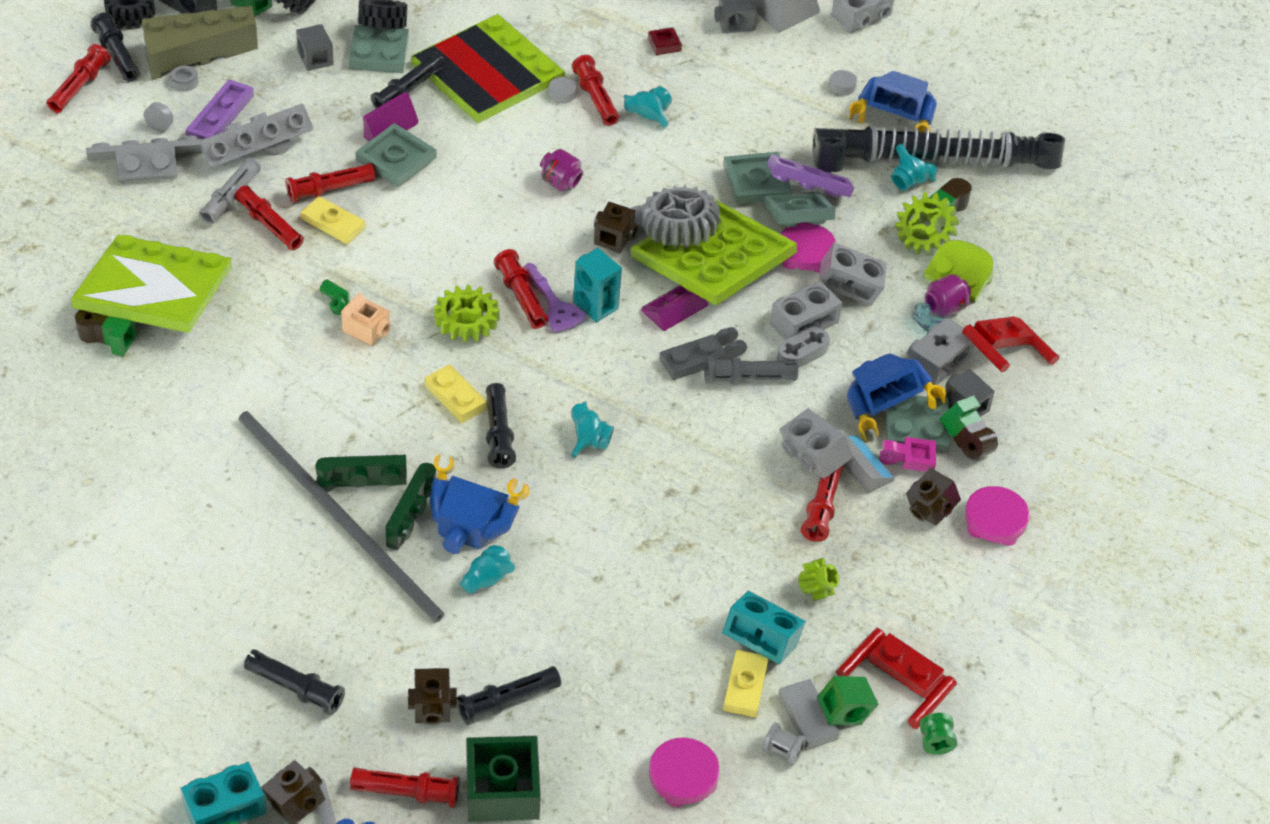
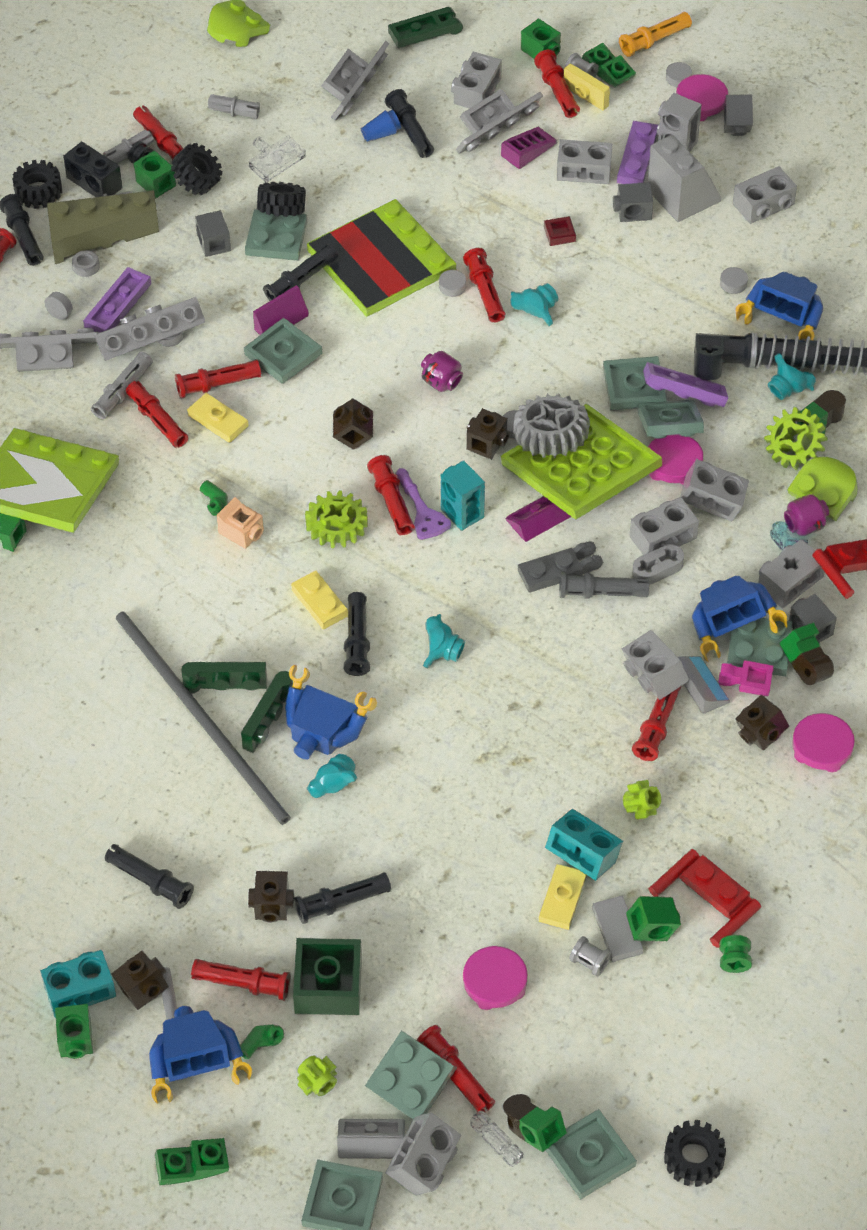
camera: 10 degrees right, 5 degrees up
none -> dark brown brick [333,398,373,450]

